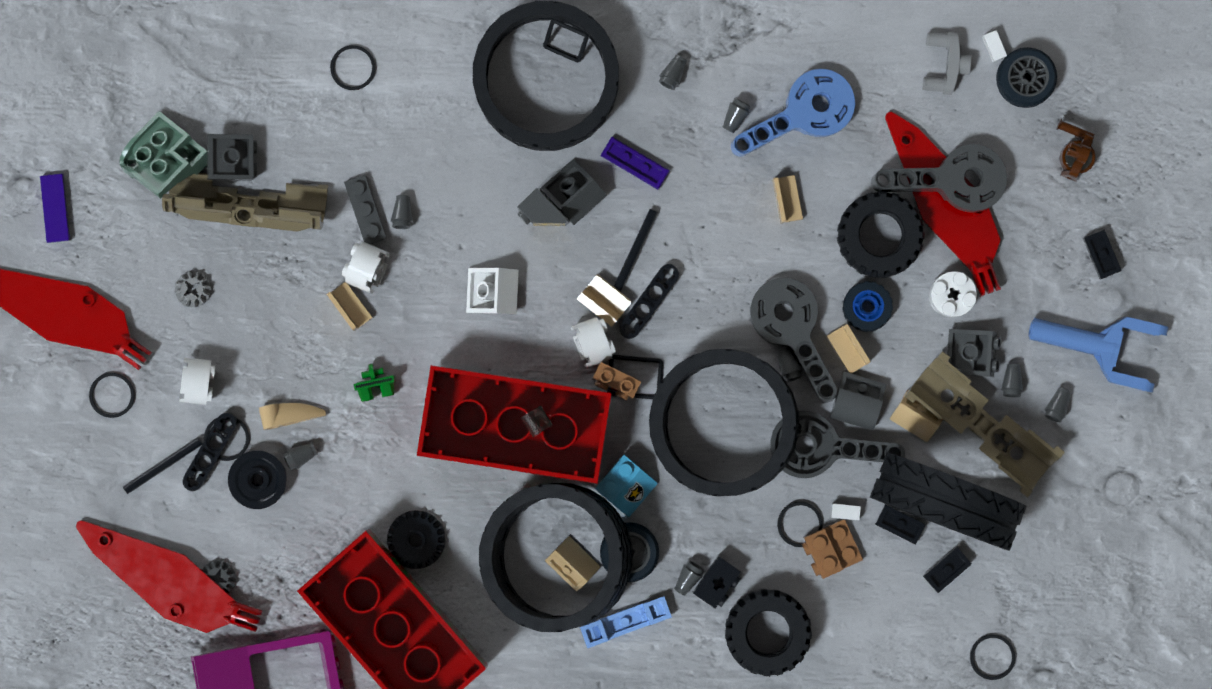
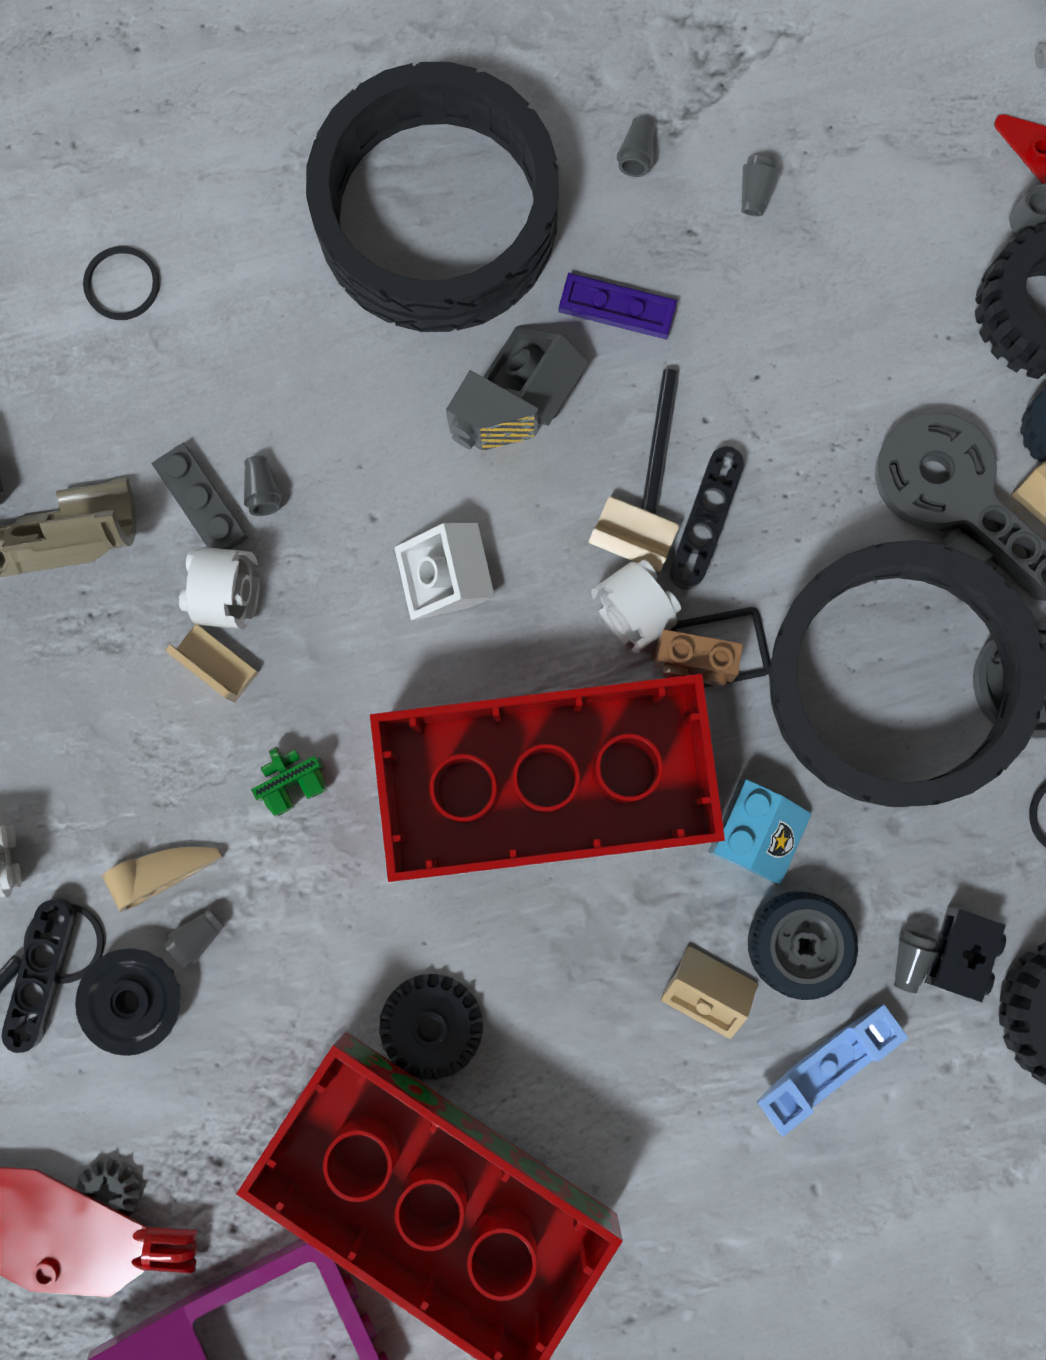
camera: 15 degrees left, 5 degrees down
black tyre [479,483,633,632] -> none
clear smoke brick [521,406,553,437] -> none
black piece [543,19,589,63] -> none
medium blue beam [731,69,855,157] -> none
tan panel [772,175,803,224] -> none

